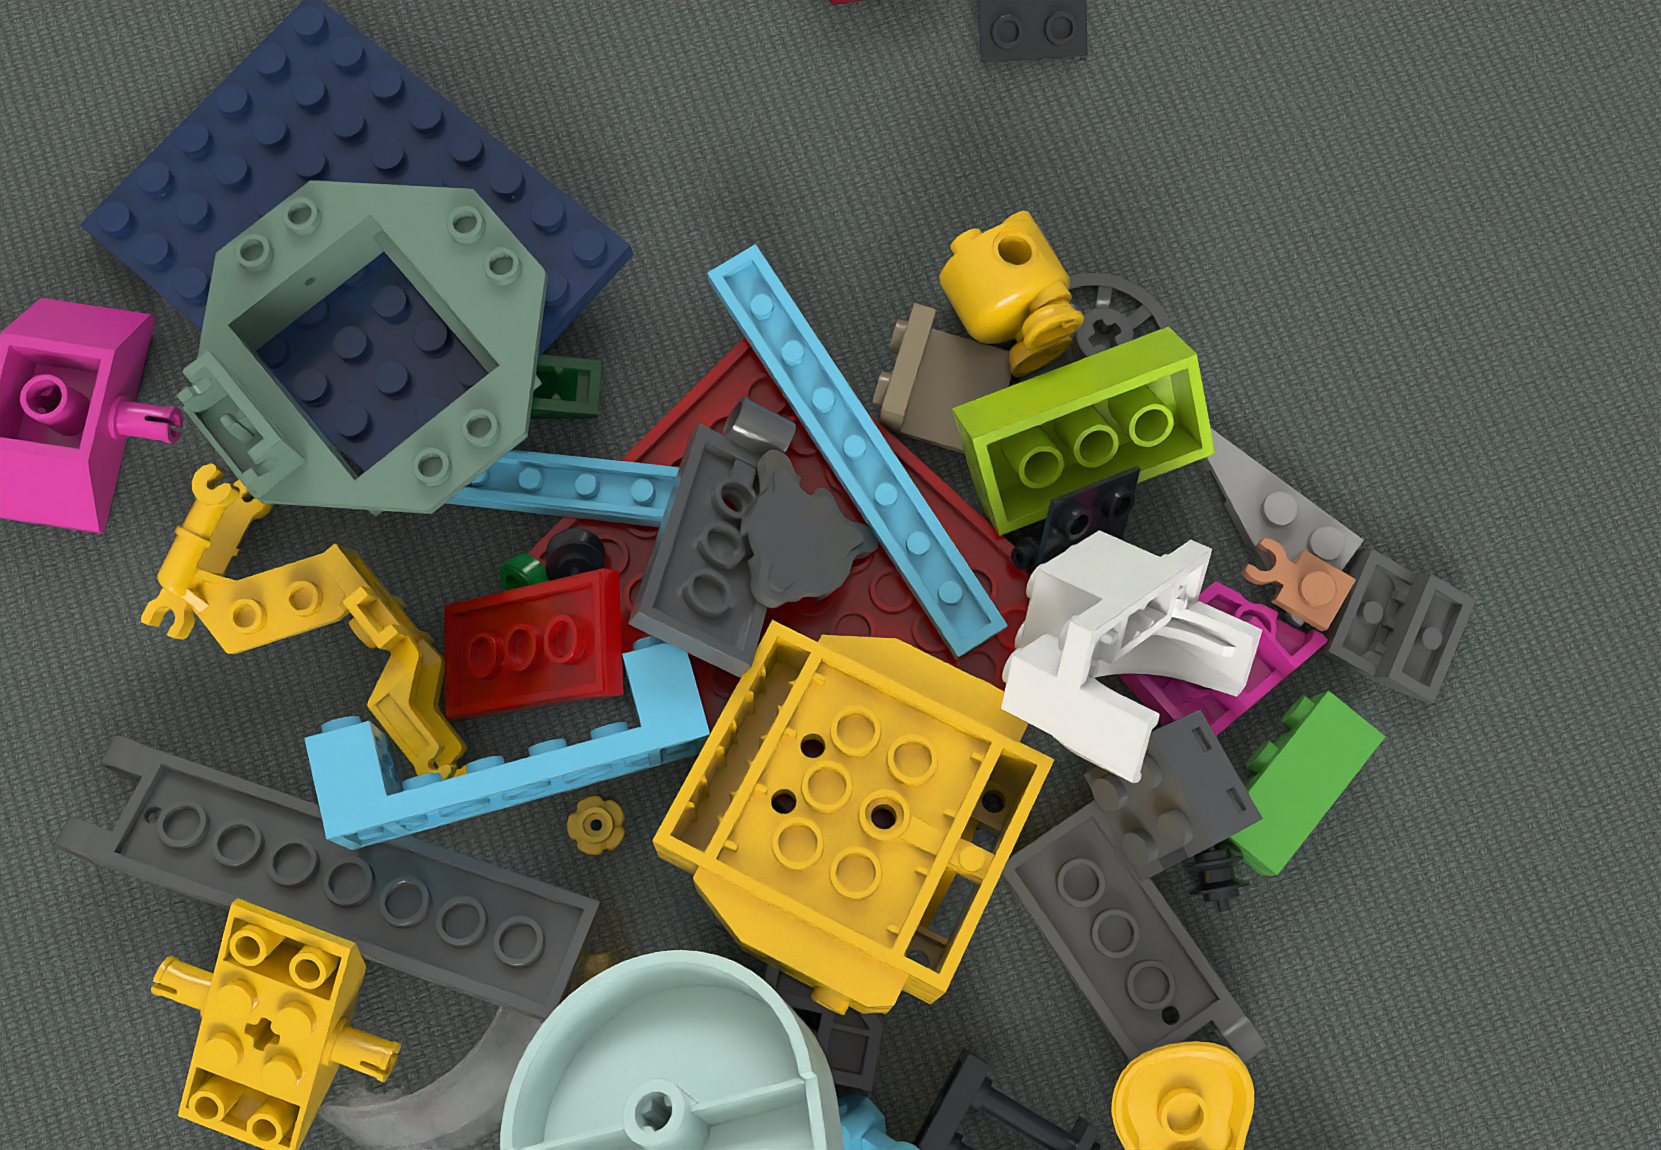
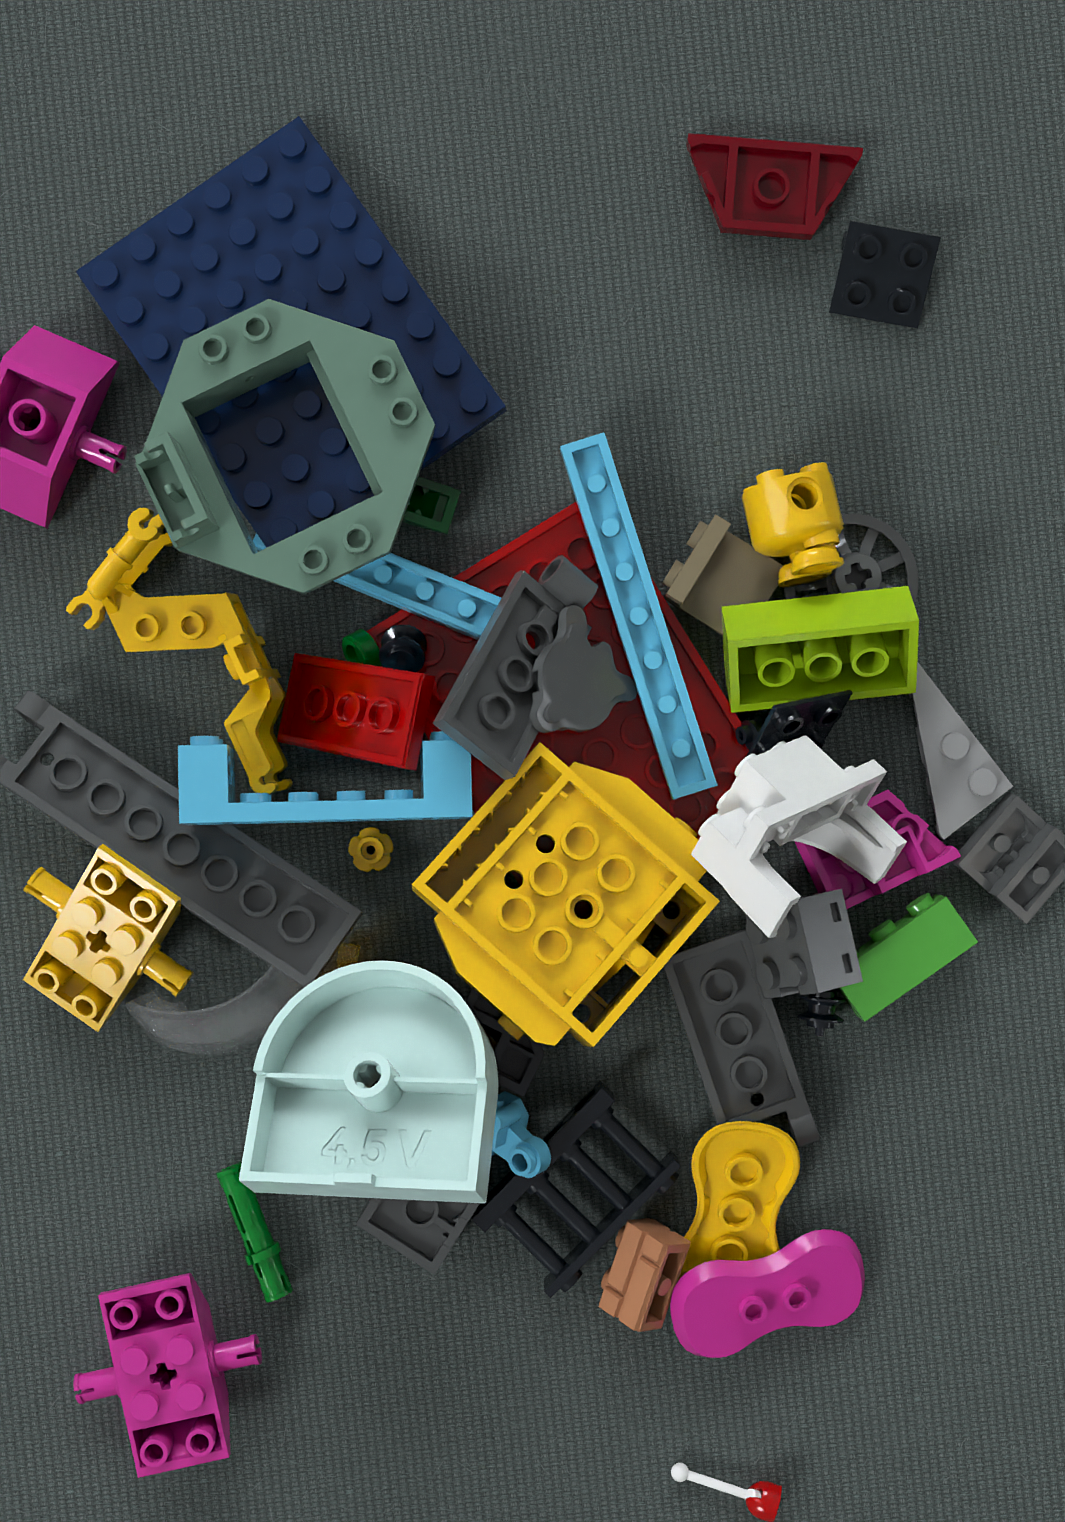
camera: 15 degrees right, 10 degrees up
nougat plate [1240,538,1356,631] -> none

